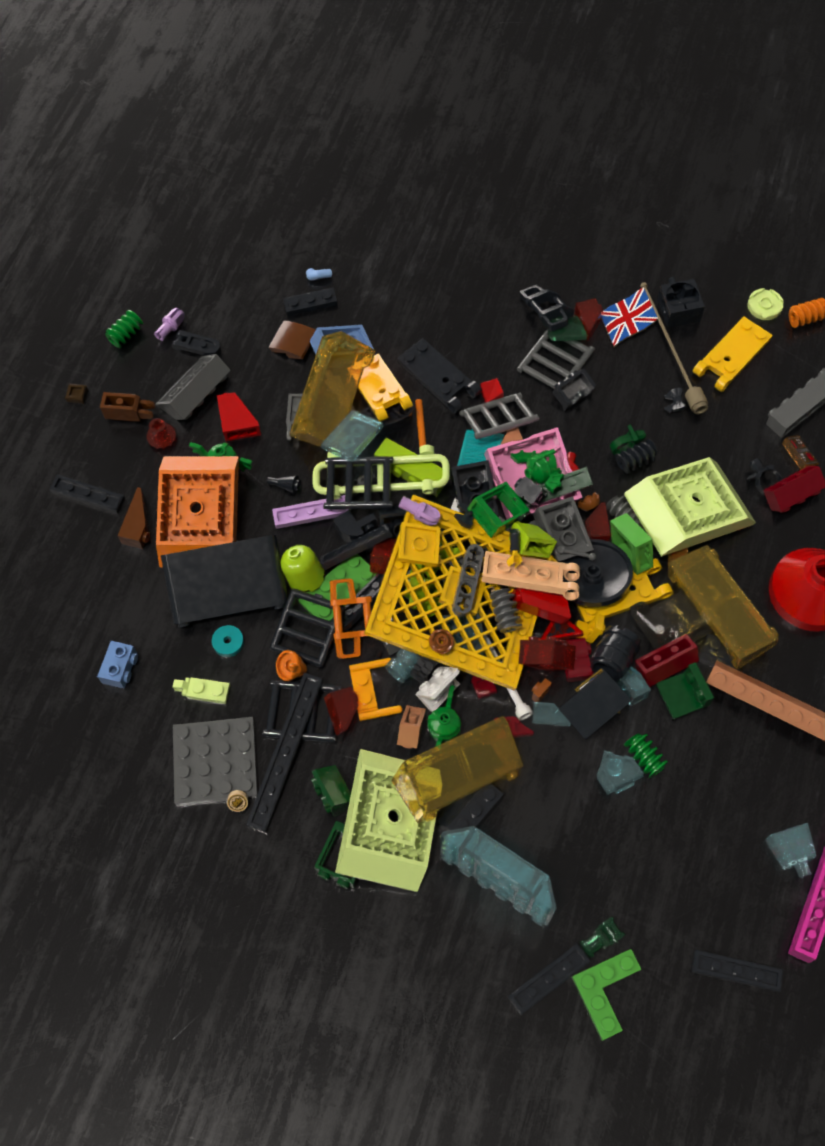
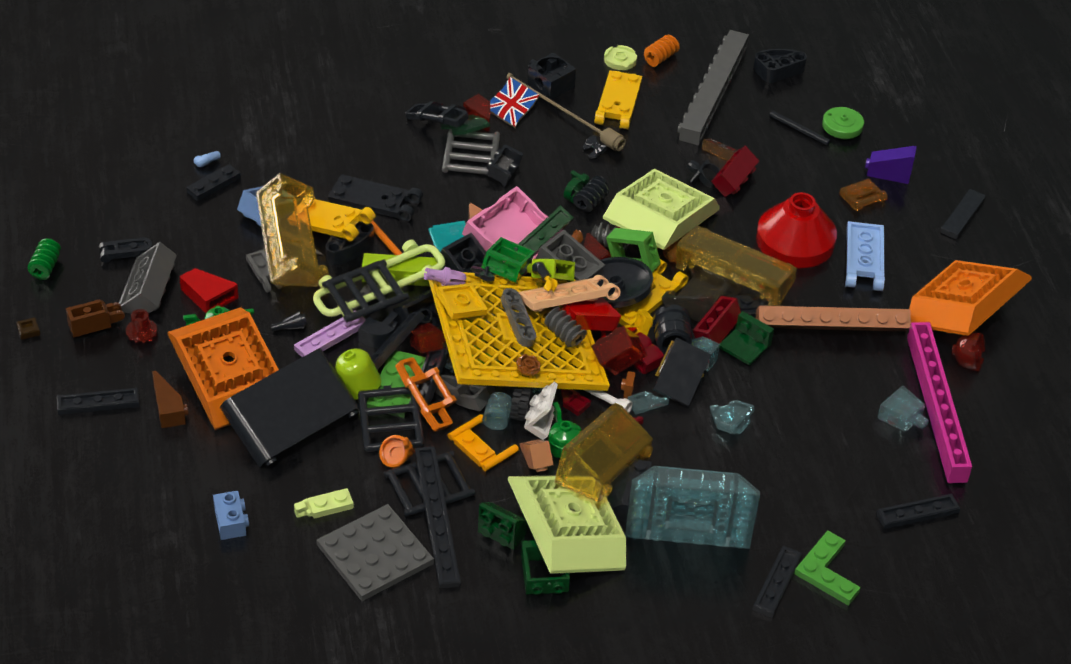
camera: 35 degrees left, 20 degrees down
lavender arm [154,308,185,341] -> none
teal piece [212,625,244,657] -> none
tile [227,790,248,812] -> none
reddish brown slope [269,321,316,359] -> none
clear light blue tile [321,410,383,462] -> none
clear red slope [324,687,359,735] -> none
dark grey bar [459,392,539,440] -> none
red slope [480,378,504,403] -> none
green helmet [510,449,564,493] -> none
black brick [514,477,548,507] -> none
dark grey hinge [556,545,596,560] -> none
clear green connector [579,916,626,958] -> none
green piece [624,733,668,779] -> none

